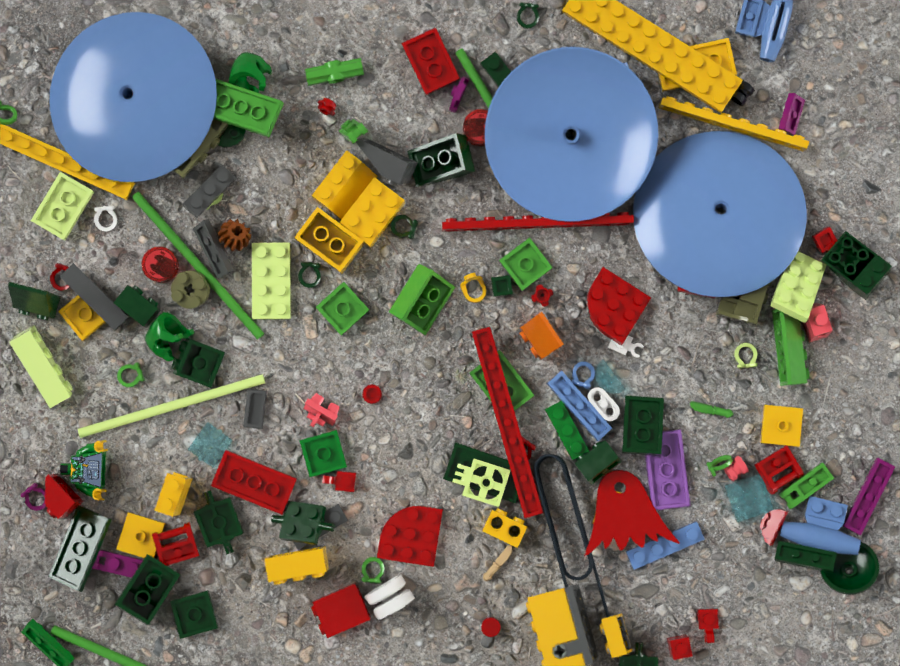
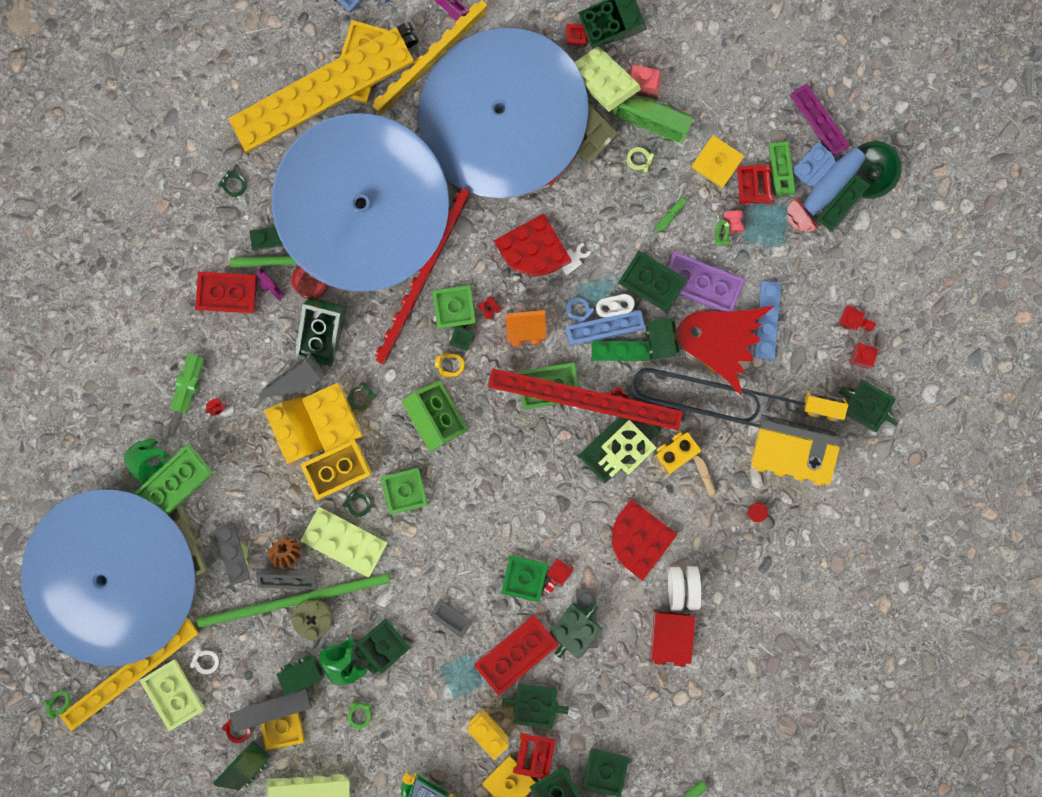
camera: 60 degrees left, 0 degrees up
yellowish green piece [78,374,265,438] -> none
clear red head [141,246,179,283] -> none
dark green plate [217,124,246,148] -> none
yellow brick [264,546,329,585] -> none
coral hips [303,393,340,428] -> none
bright green plate [339,119,368,144] -> none
bright green piece [361,557,385,584] -> none
red tile [362,384,382,404] -> none

